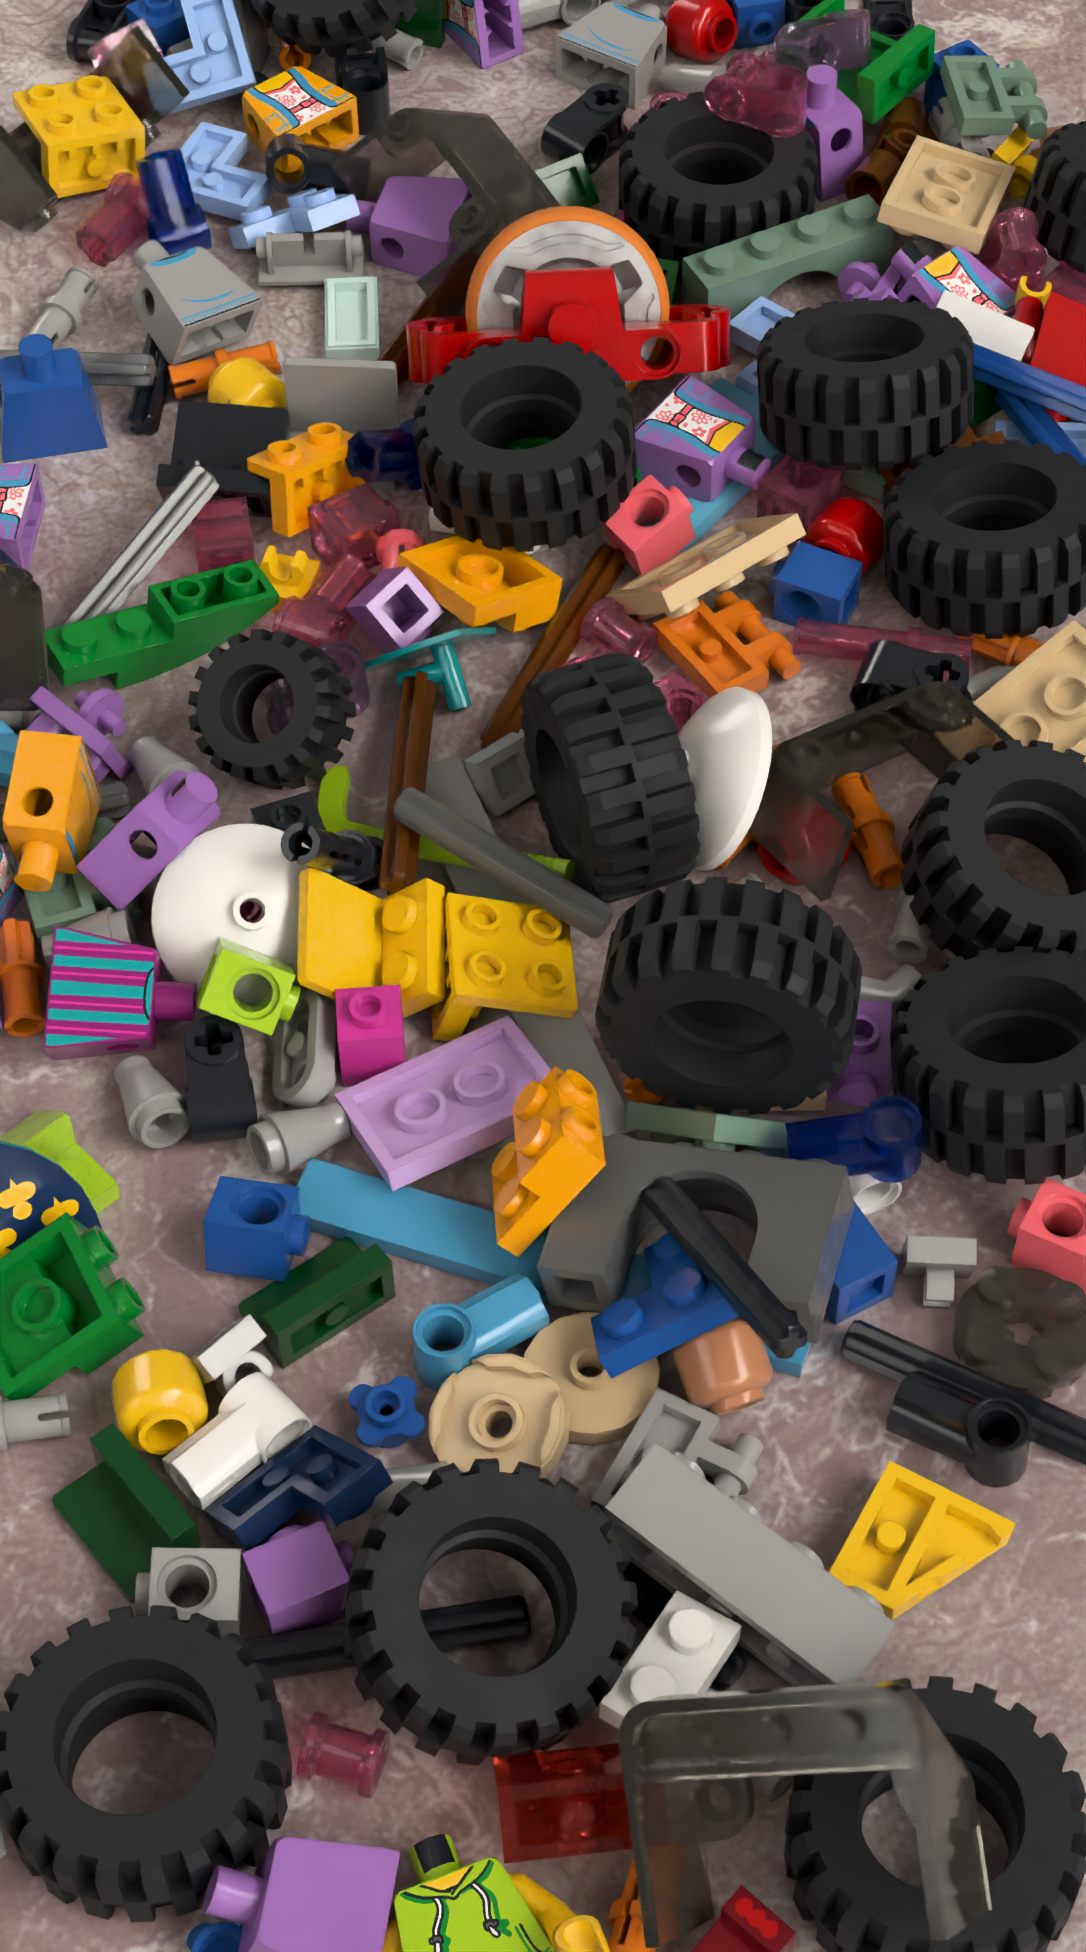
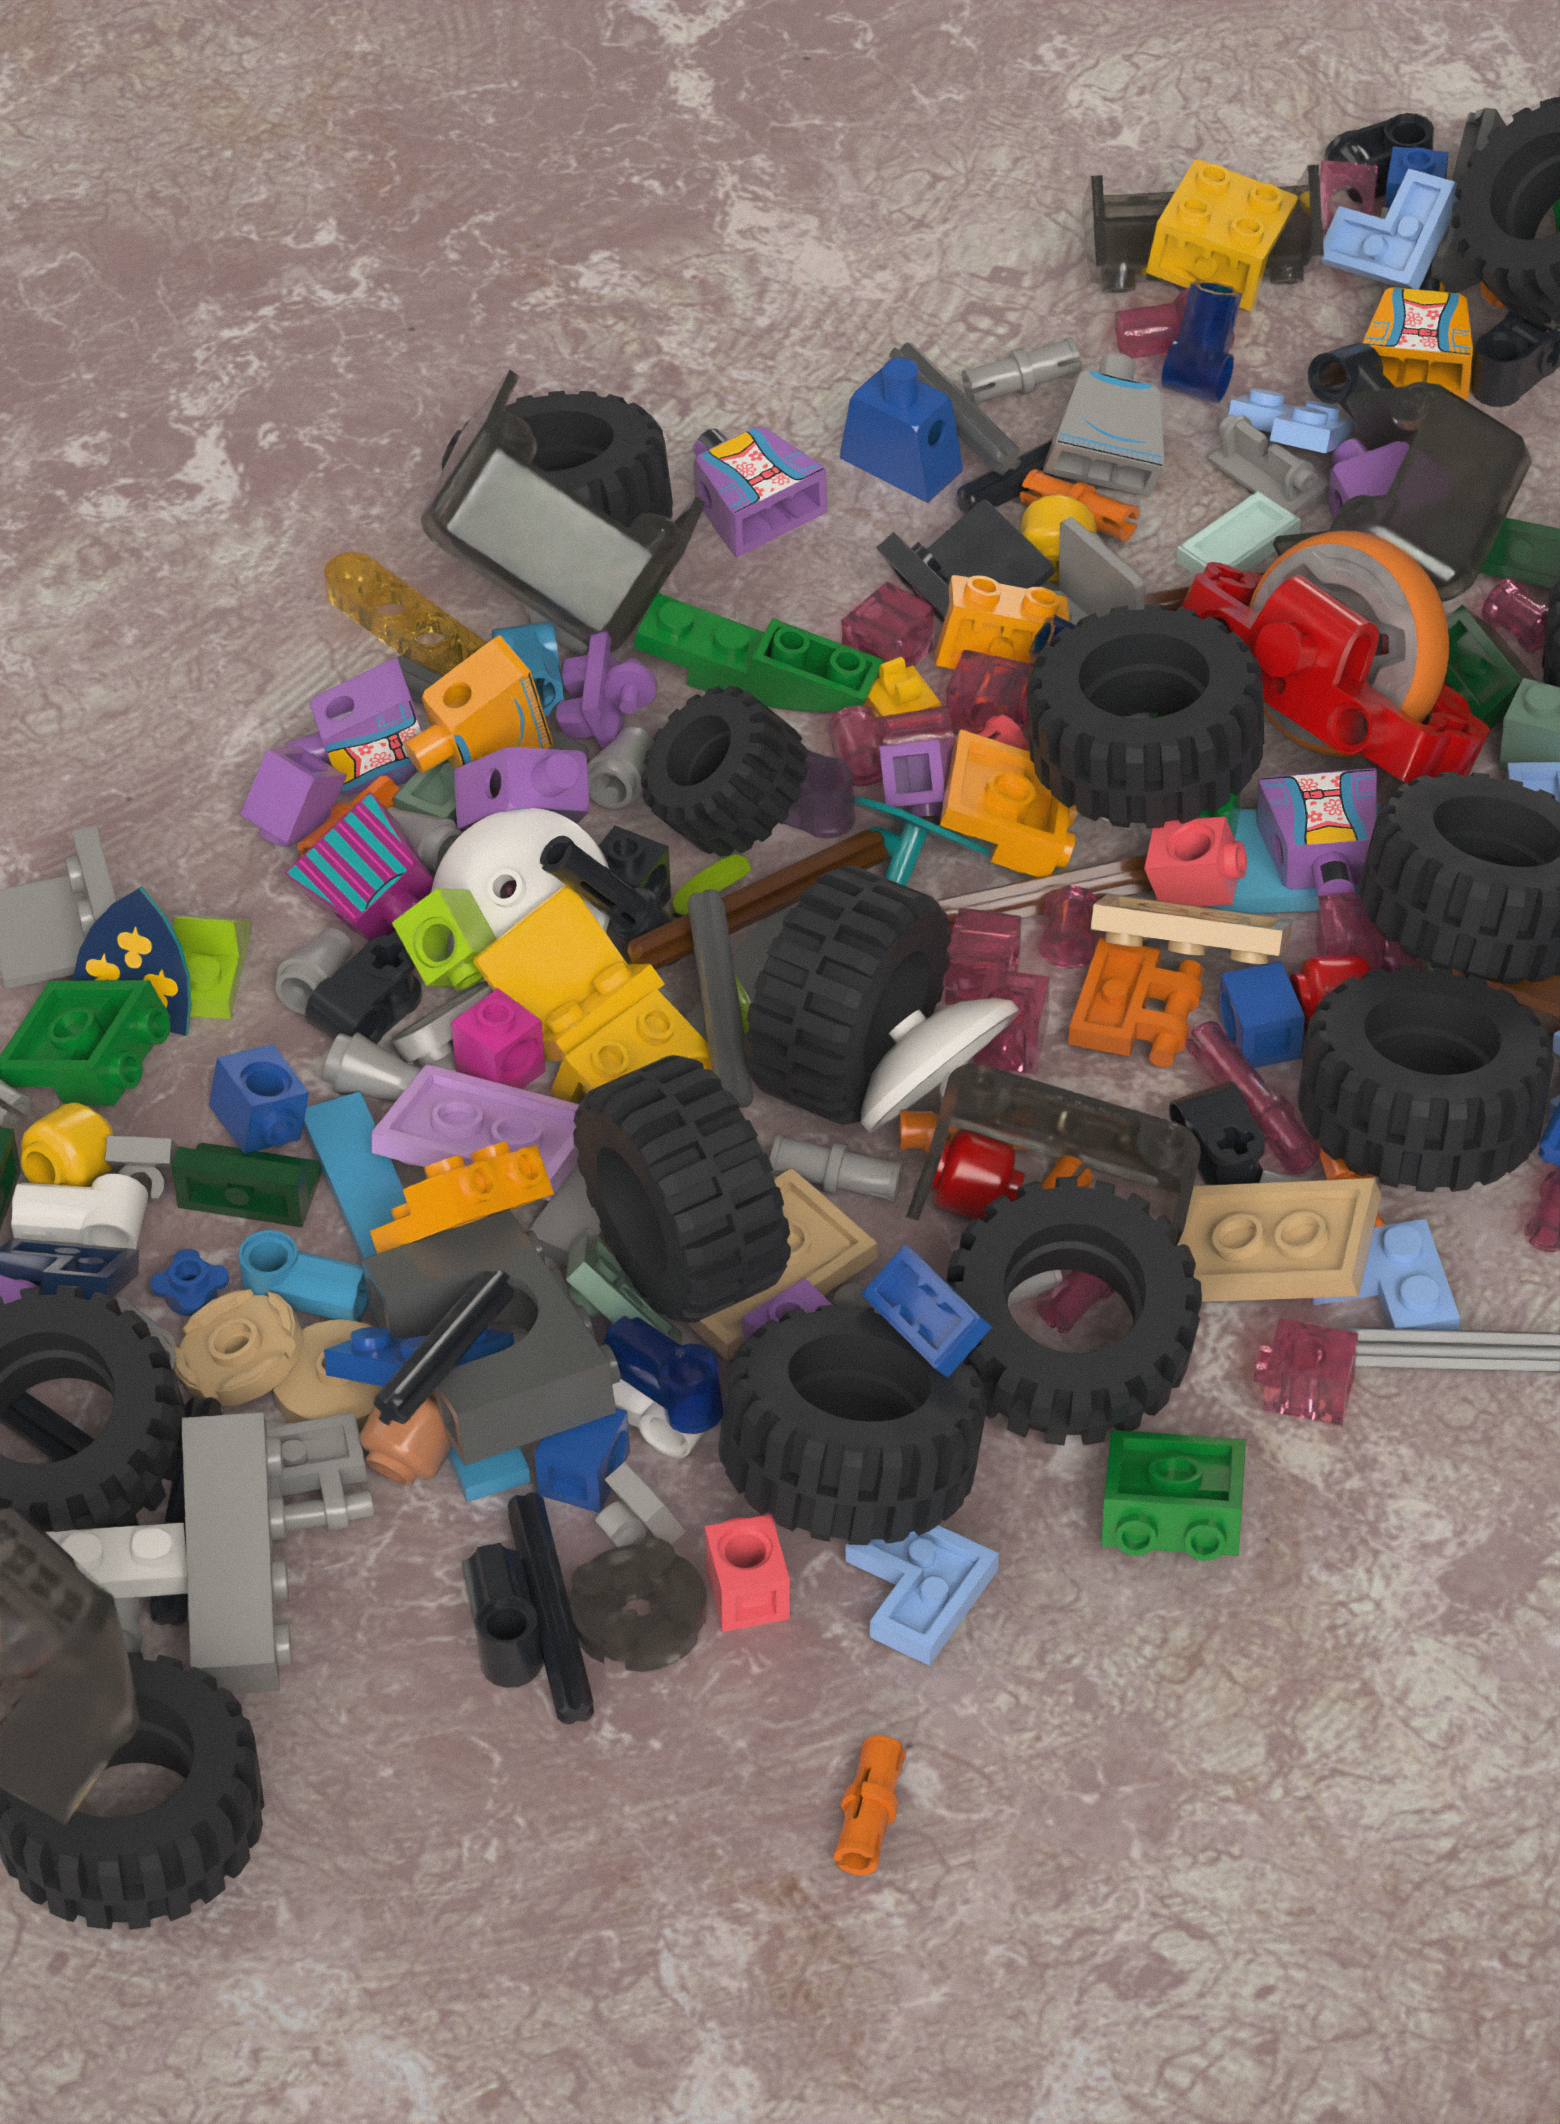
camera: 50 degrees right, 5 degrees down
axle [59,465,219,627] -> none
light blue plate [155,121,272,221] -> none
yellow wing [829,1460,1016,1620] -> none
none -> blue plate [861,1244,993,1378]

